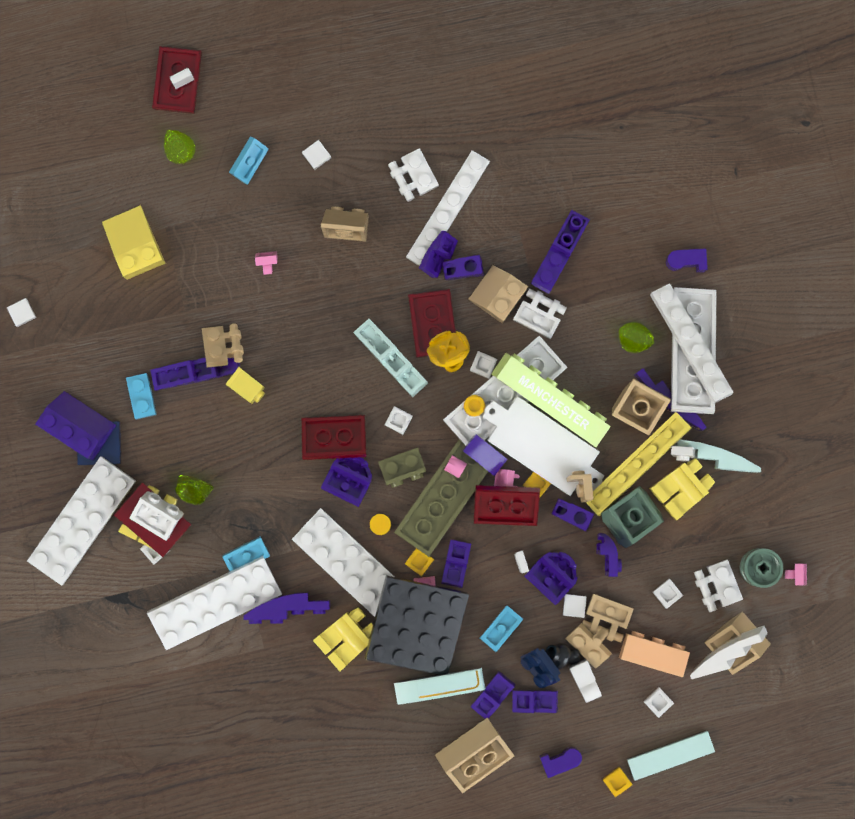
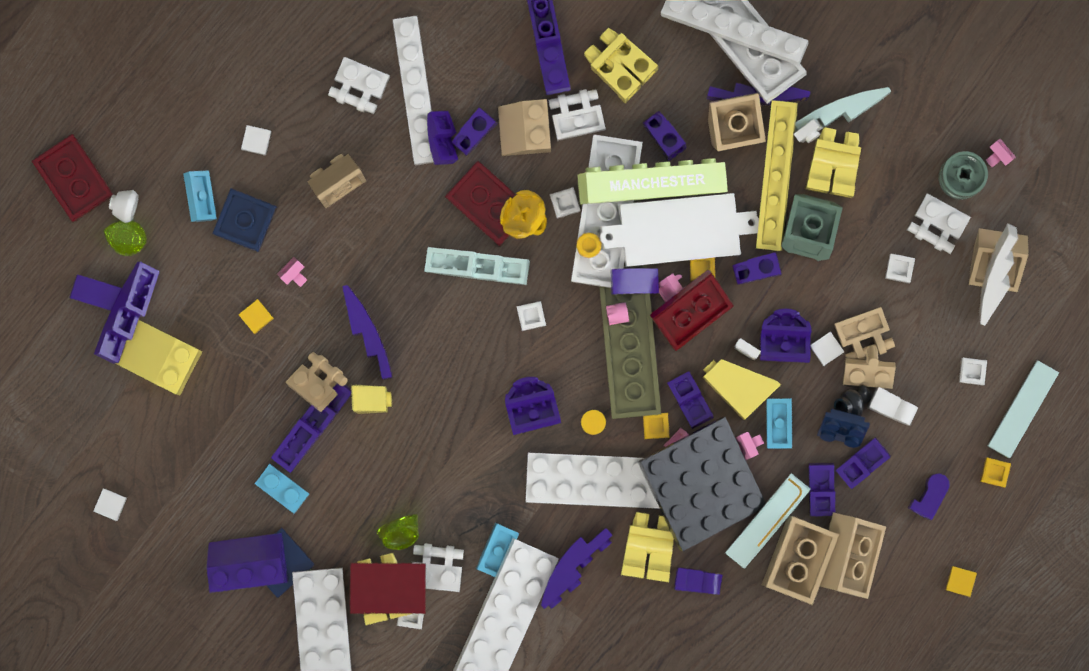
camera: 35 degrees left, 0 degrees up
white bracket [130,491,184,541] -> none
white tile [170,68,194,89] -> none
dark red tile [301,415,366,460] -> none
olive bracket [378,448,426,488] -> none
tan bracket [566,471,594,503] -> none
dark purple slope [596,533,622,577] -> none
clear neon green piece [619,322,654,353] -> none
light nougat brick [619,631,690,677] -> none
none -> dark purple slope [69,275,122,311]
none -> dark purple slope [94,262,160,364]
none -> white cone [109,190,138,223]
none -> dark blue tile [212,188,277,252]
none -> yellow tile [239,299,274,334]
none -> dark purple slope [342,285,393,380]
none -> white plate [412,543,464,592]
none -> light yellow hips [584,28,658,104]
none -> dark purple leg [643,111,686,162]
none -> dark purple leg [674,567,722,595]
none -> light yellow slope [702,359,781,420]
none -> bright pink tile [735,432,764,460]
none -> tan slope [762,516,839,605]

